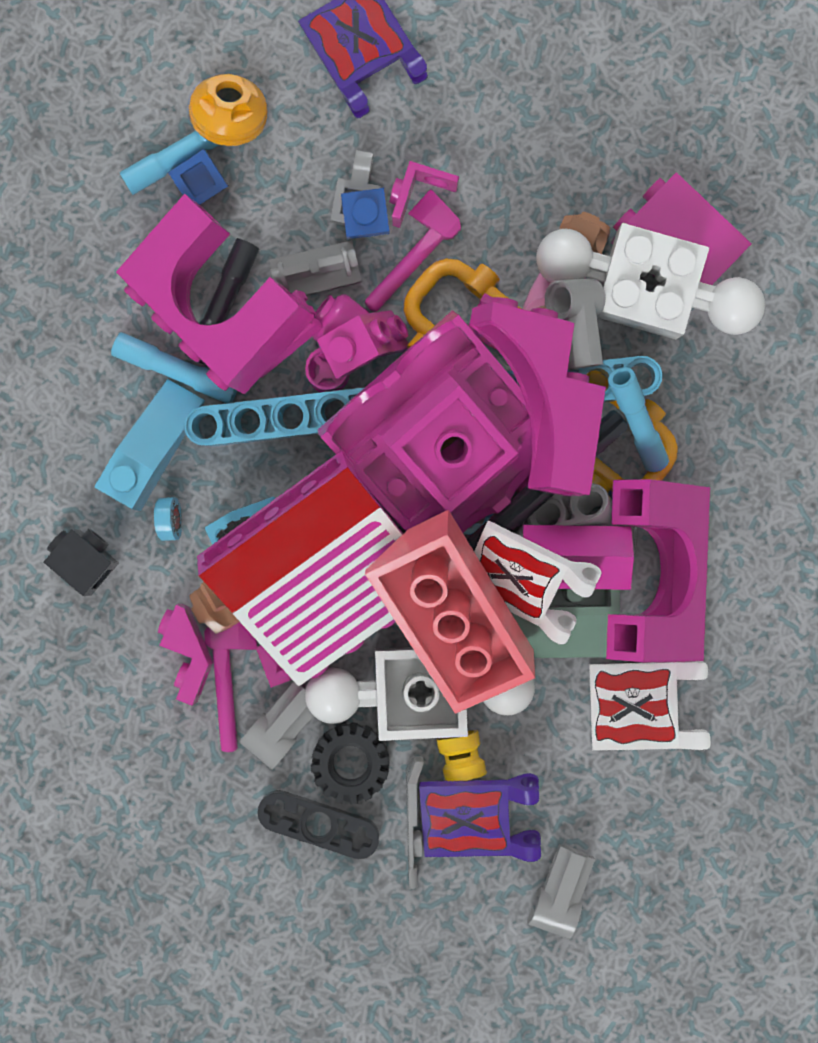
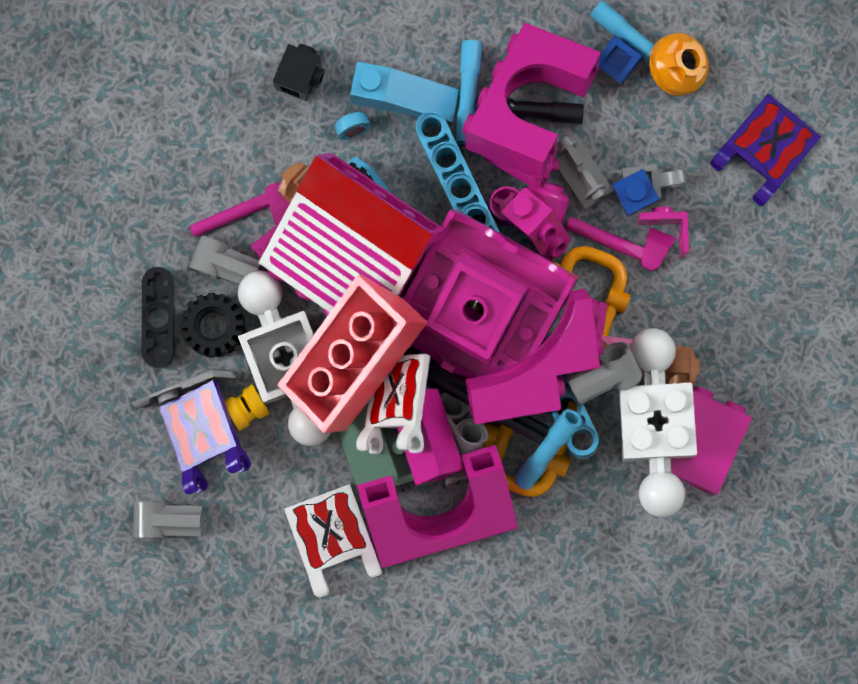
camera: 75 degrees right, 5 degrees down
dark pink slope [158,604,213,706] -> none

